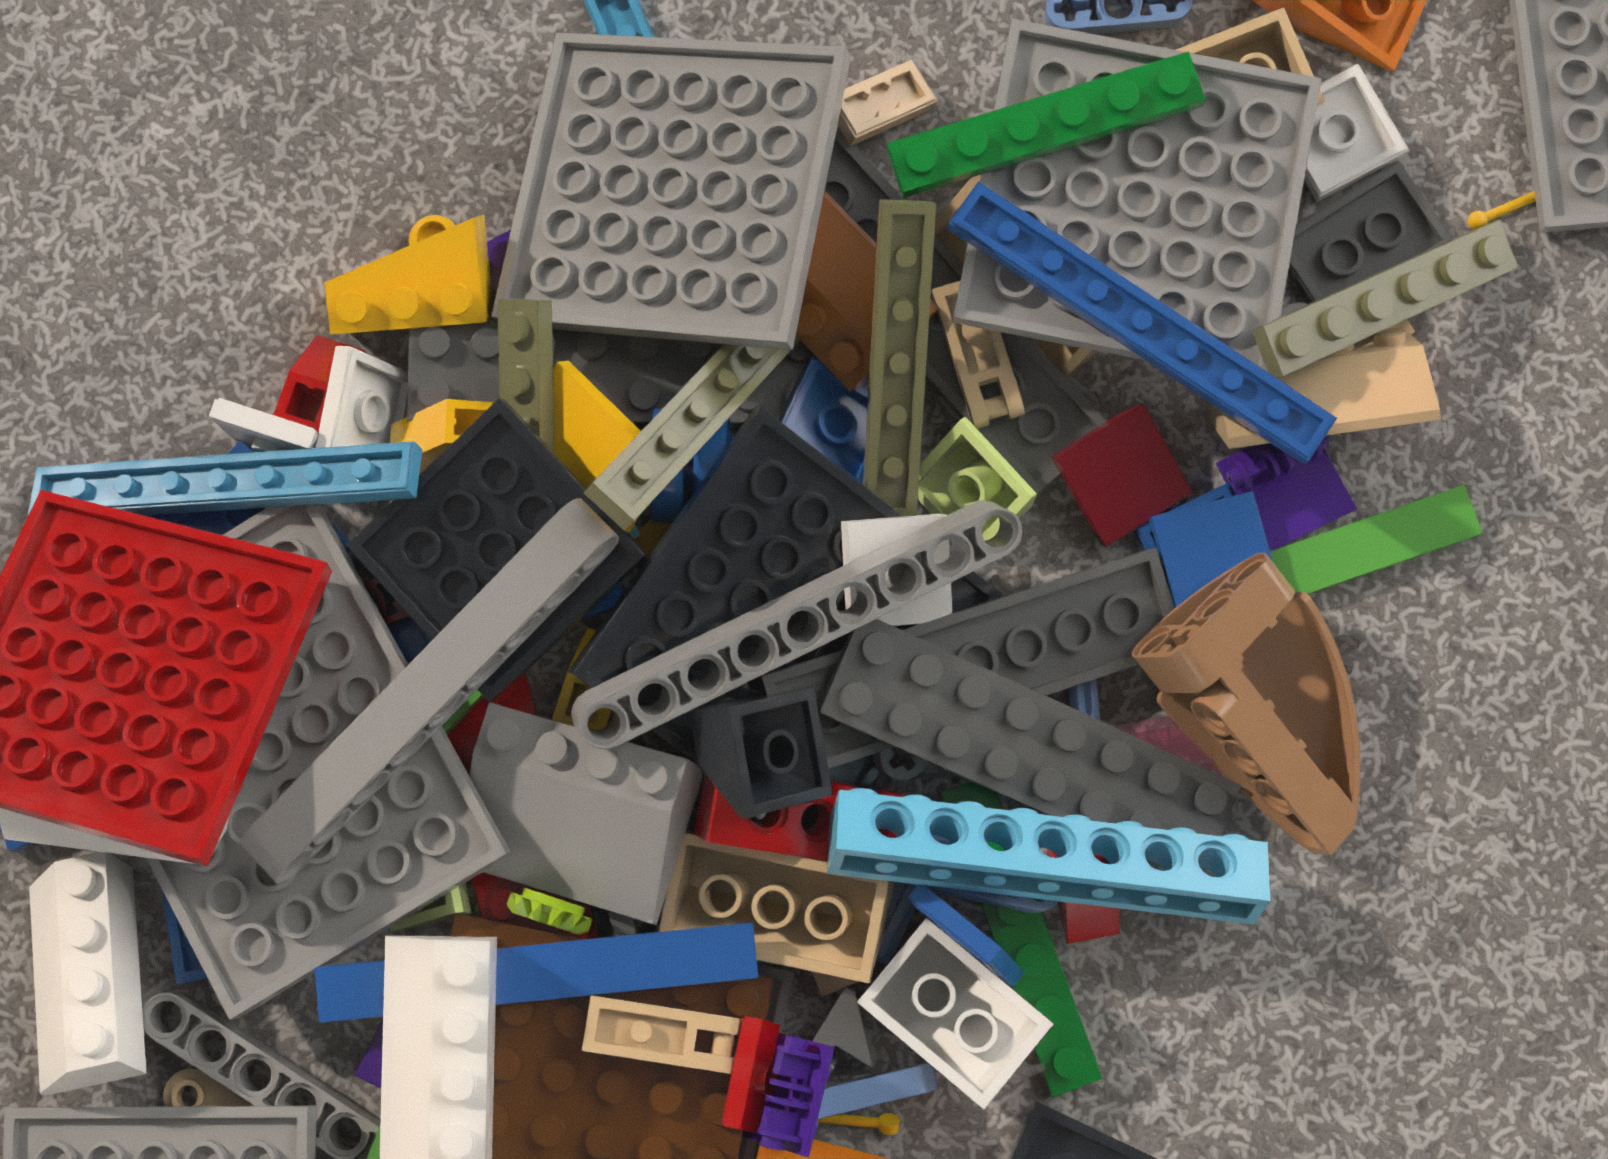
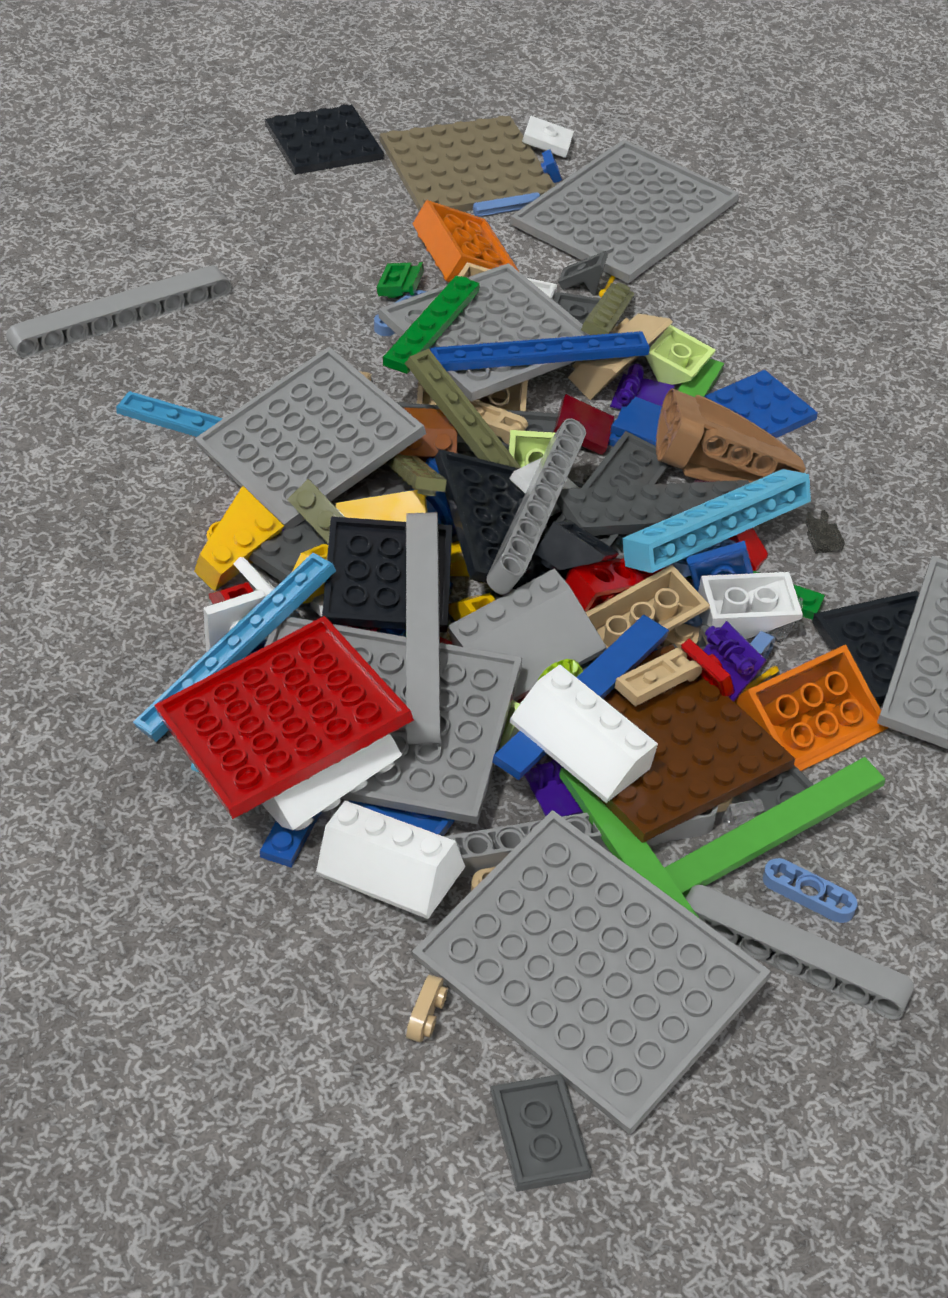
camera: 55 degrees left, 35 degrees down
none -> dark grey slope [558,251,608,296]
none -> yellowish green slope [645,325,716,385]
none -> blue plate [705,370,818,438]
none -> clear smoke plate [805,510,845,554]

